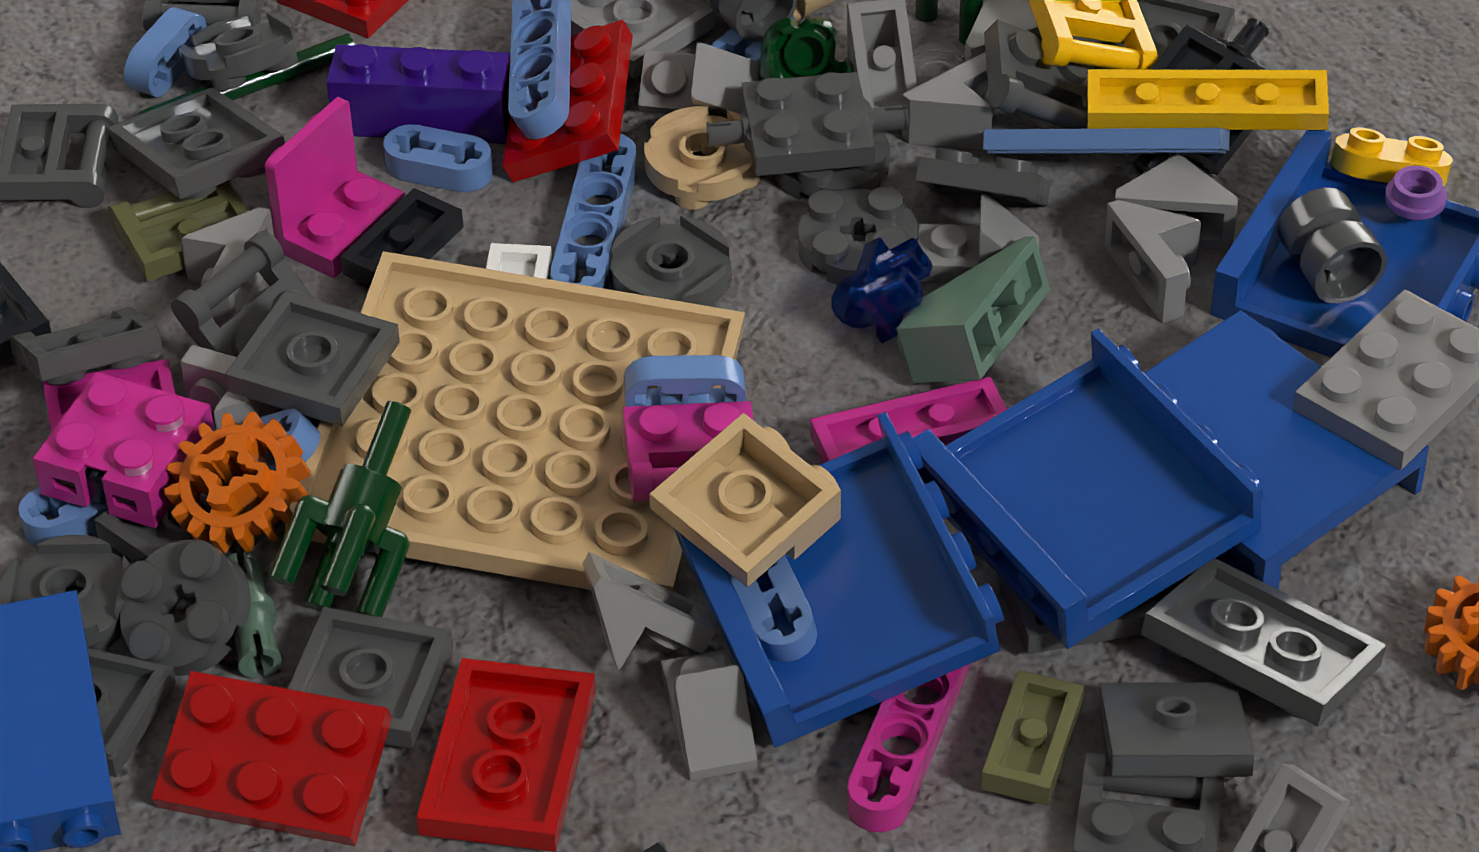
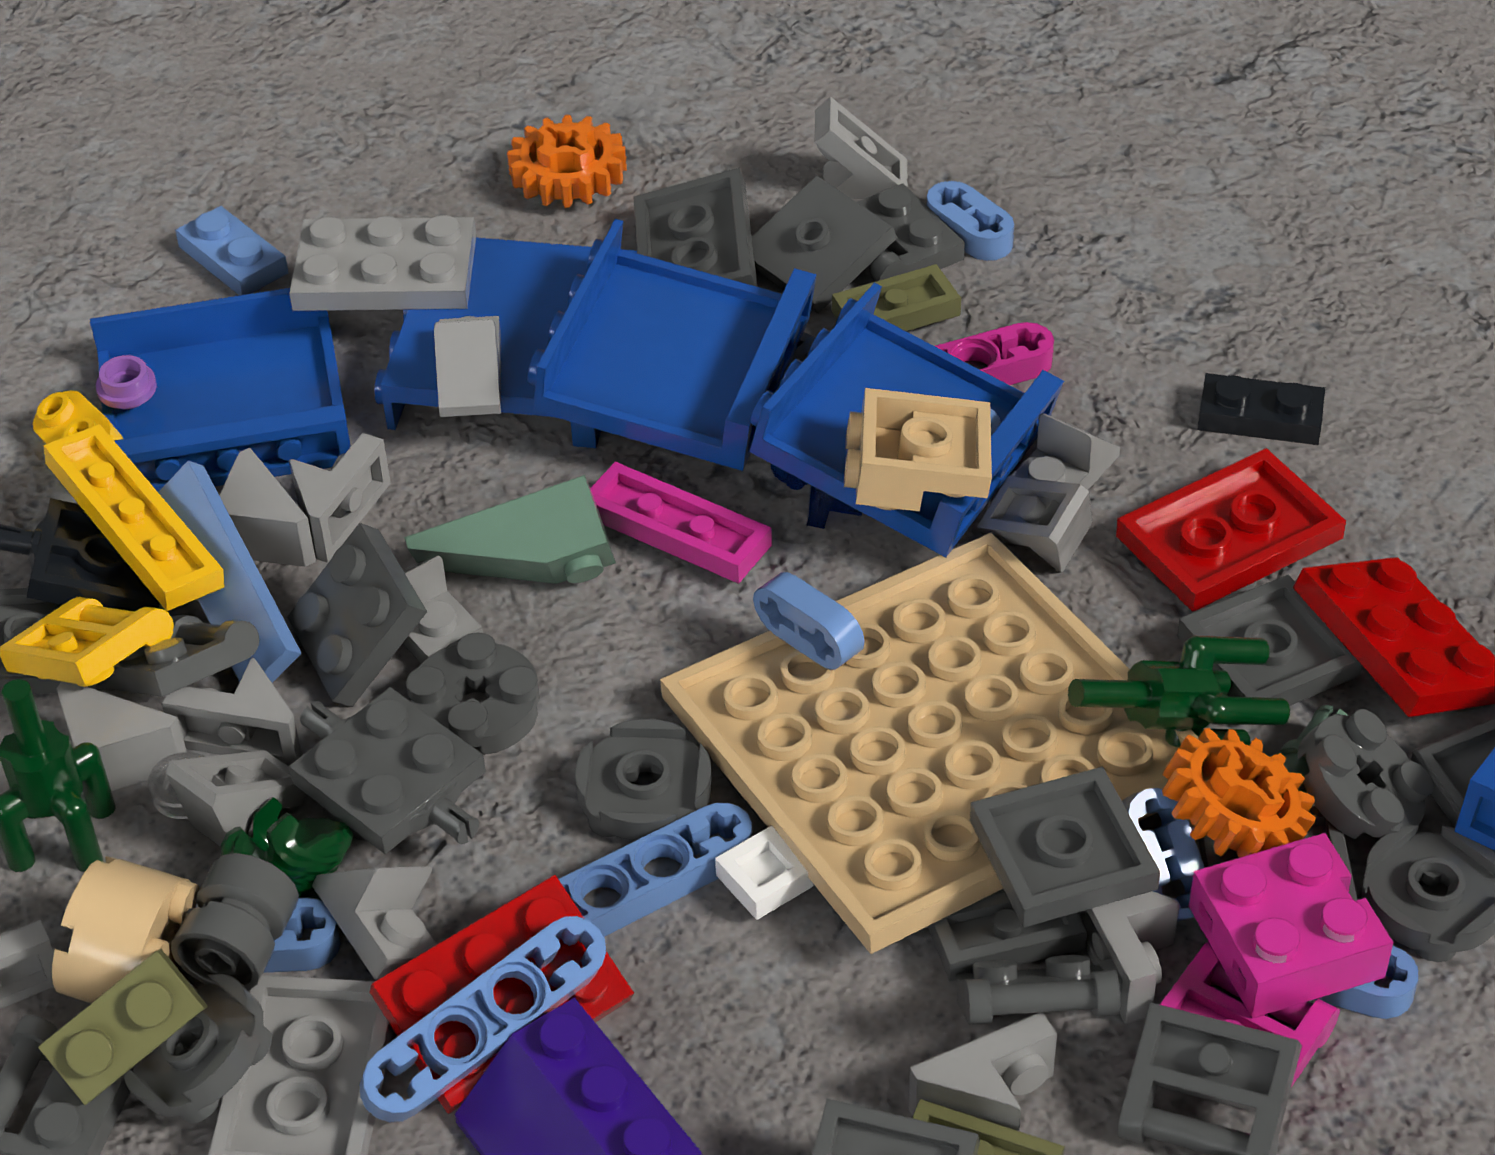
camera: 130 degrees left, 0 degrees up
dark pink bracket [265,97,405,278] -> none
black plate [341,188,464,287] -> none
medium blue beam [383,124,493,192] -> none
dark pink plate [622,401,754,502] -> none
tan plate [644,106,760,210] -> none
clear blue hips [831,237,933,344] -> none
dark grey wheel [1277,187,1387,303] -> none
none -> light grey slope [434,316,501,417]

